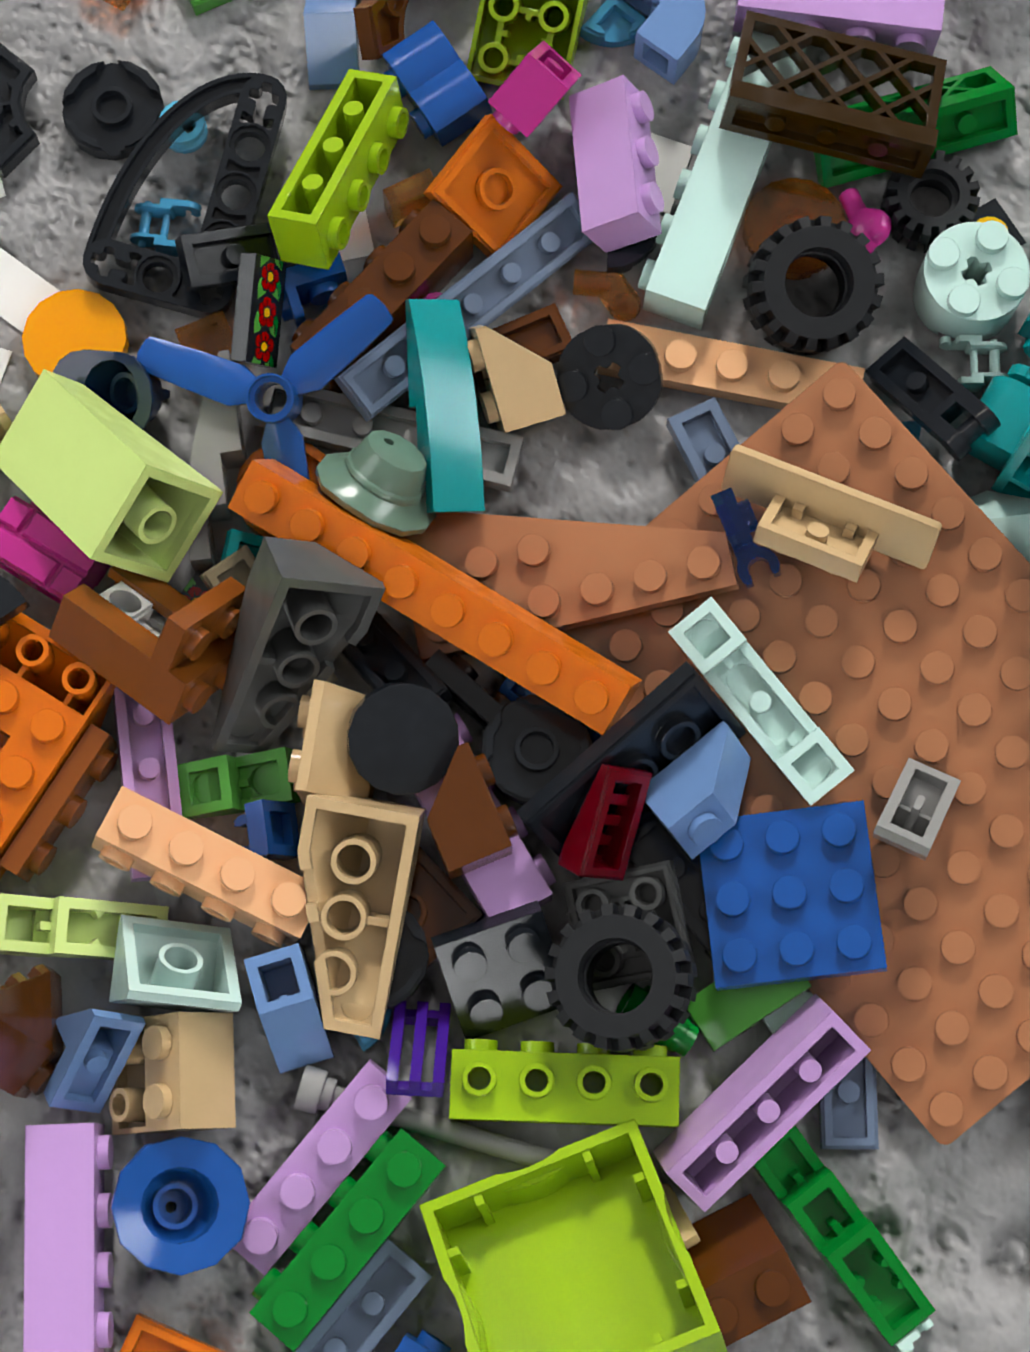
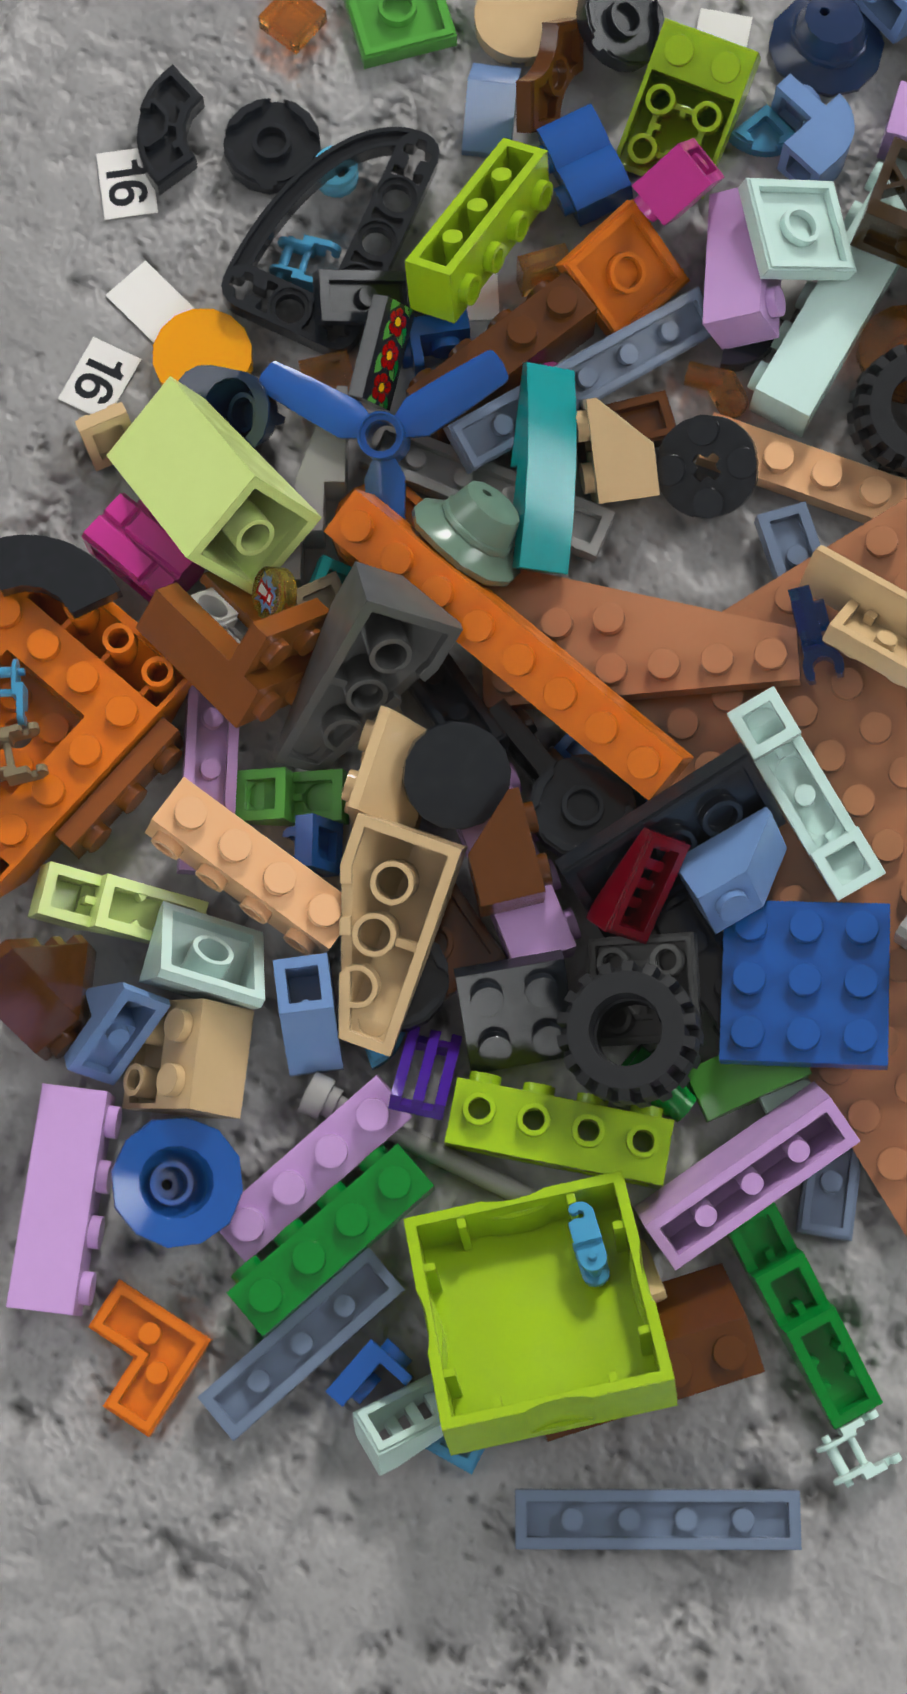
camera: 10 degrees right, 0 degrees up
none -> clear yellow tile [252,566,297,618]
none -> dark azure piece [568,1201,610,1287]
none -> light aqua tile [738,178,857,281]

